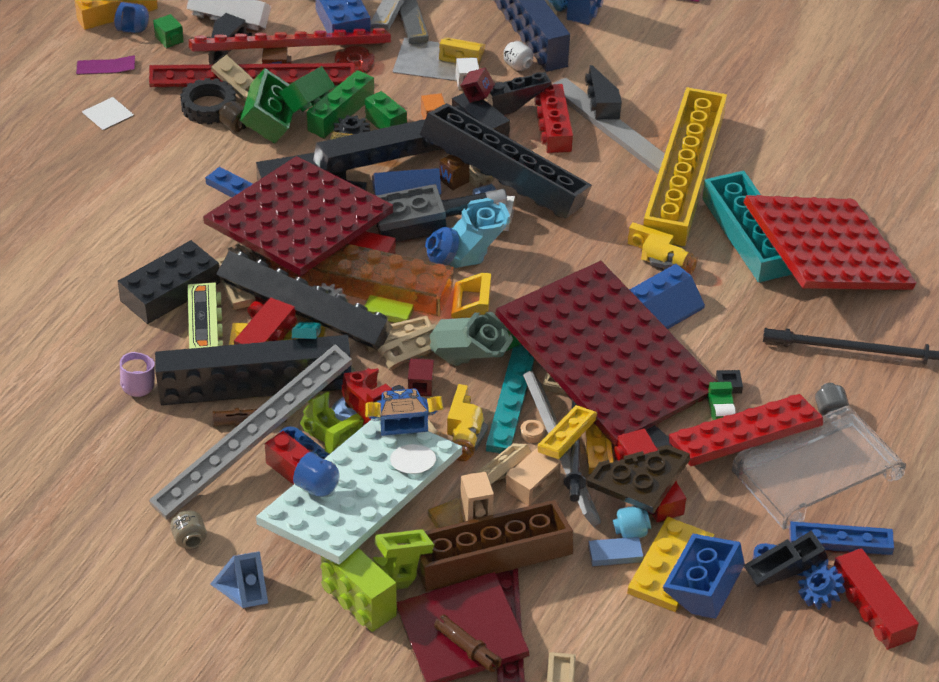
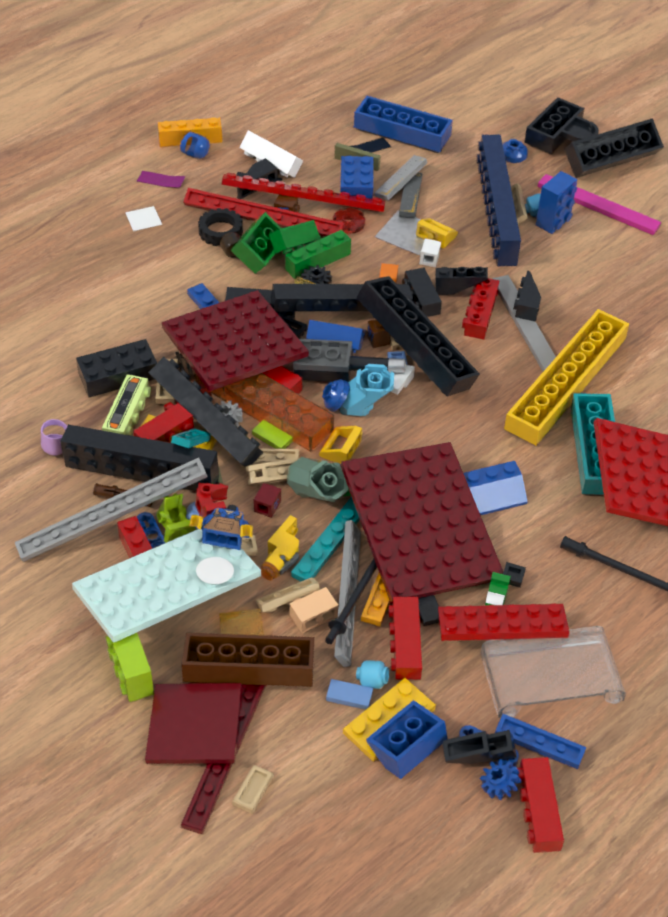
camera: 20 degrees right, 5 degrees up
green brick [153,14,184,49] -> none
dark tan head [170,511,207,549] -> none
medium blue slope [210,551,268,608] -> none
tan plate [212,55,254,102] -> none
blue helmet [293,452,340,497] -> none
green brick [365,91,407,129] -> none
lime tile [373,529,434,589] -> none
reddish brown pin [434,614,502,672] -> none
dark red brick [460,67,495,103] -> none
light nougat brick [460,472,494,522] -> none
white head [503,41,533,71] -> none
light nougat tile [520,420,545,443] -> none
yellow tile [537,405,597,459] -> none
dark brown plate [586,445,690,514] -> none
yellow plate [628,222,698,274] -> none
dark grey head [815,383,849,420] -> none

